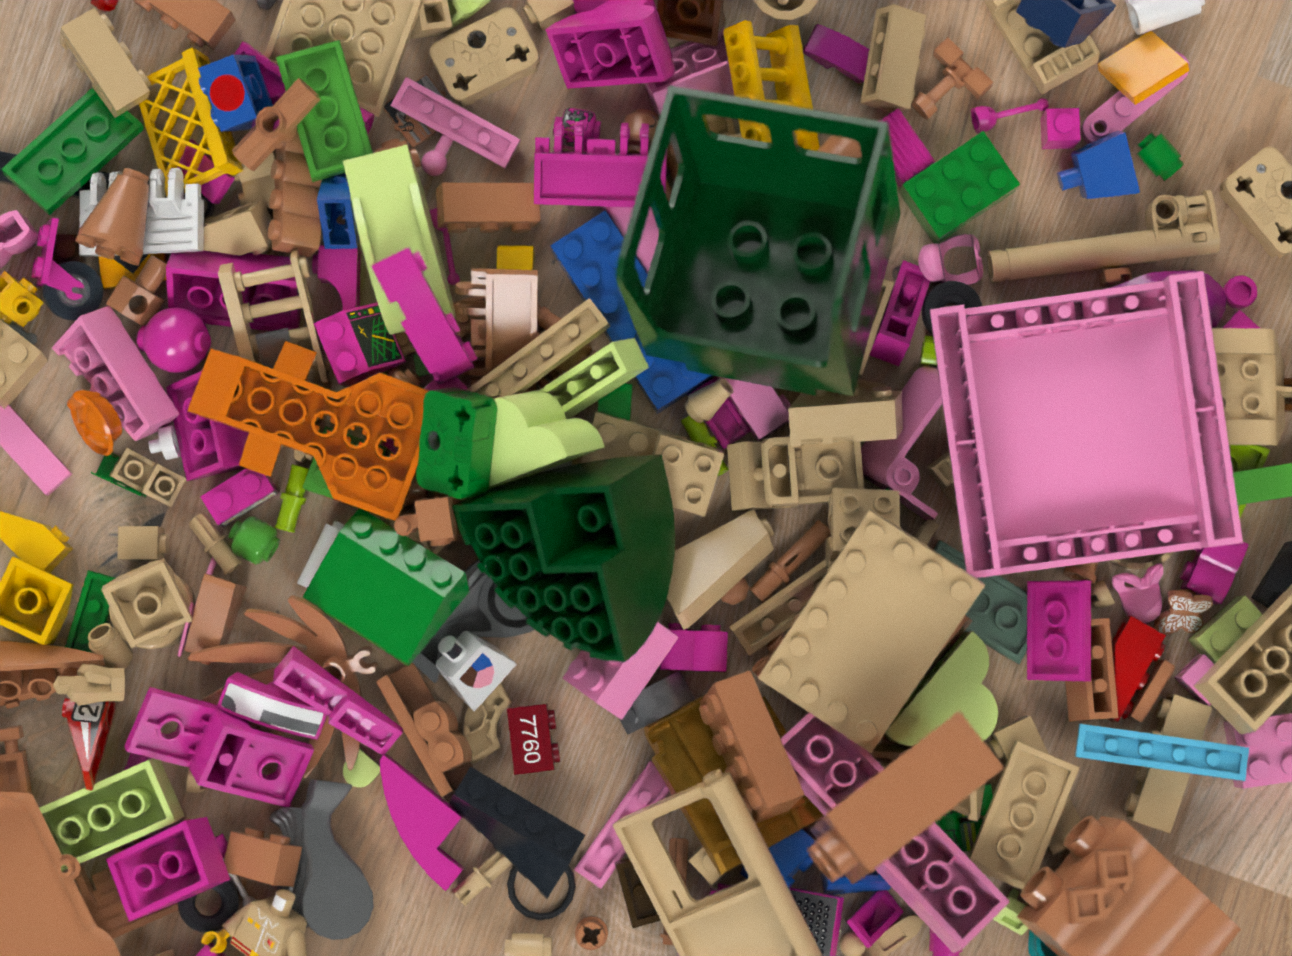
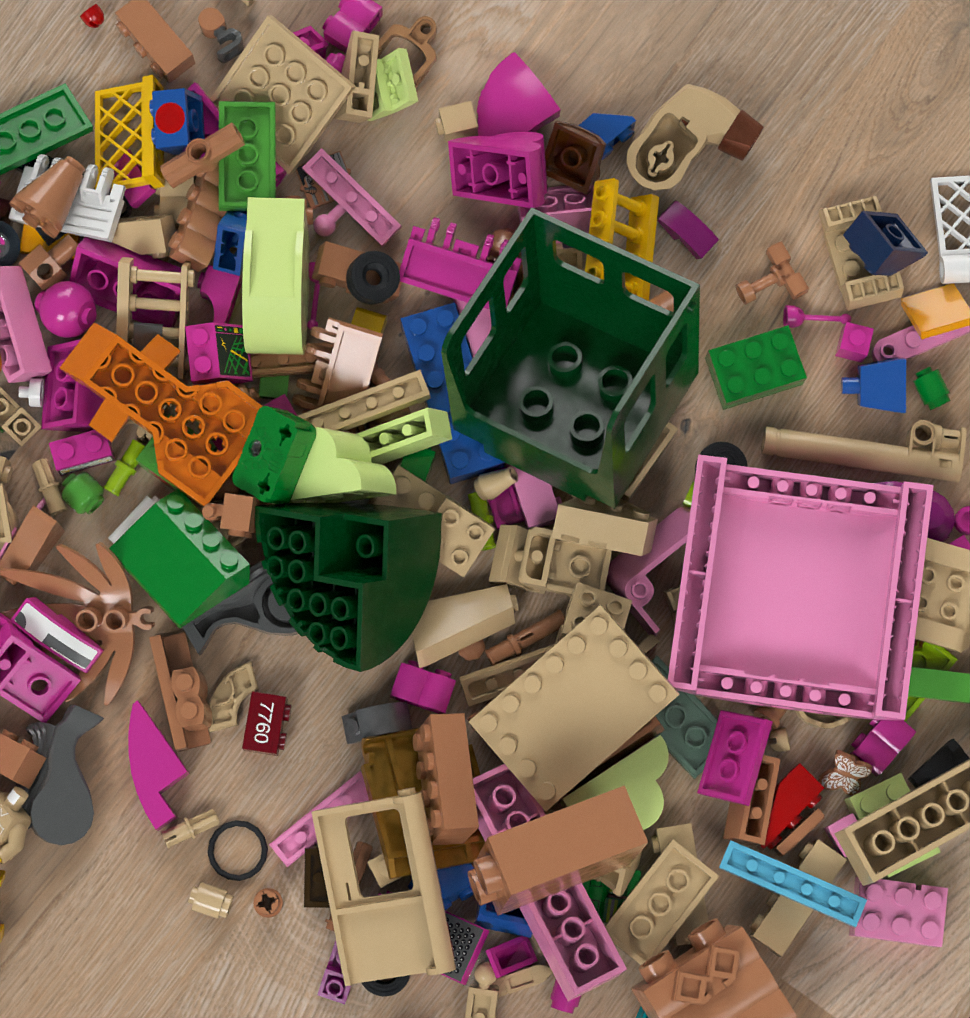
camera: 10 degrees right, 5 degrees down
tan wedge [60,7,151,118] -> none
dark pink slope [273,646,403,755] -> none
yellowish green tile [343,748,381,788] -> none
dark pink brick [371,247,478,385] -> none
tan axle [430,7,540,107] -> none
white torso [436,631,517,711] -> none
black wedge [449,766,585,899] -> none
dark pink head [553,108,601,152] -> none
bright pink brick [563,622,679,720] -> none
tan brick [860,4,926,113] -> none
dark pink slope [869,260,930,366] -> none
dark pink brick [880,108,935,188] -> none
bright pink piece [918,234,983,285] -> none
yellowish green tile [993,888,1029,936] -> none
nougat tile [1098,268,1133,287] -> none
bright pink piece [1112,563,1164,624] -> none
none -> black tyre [346,251,400,305]

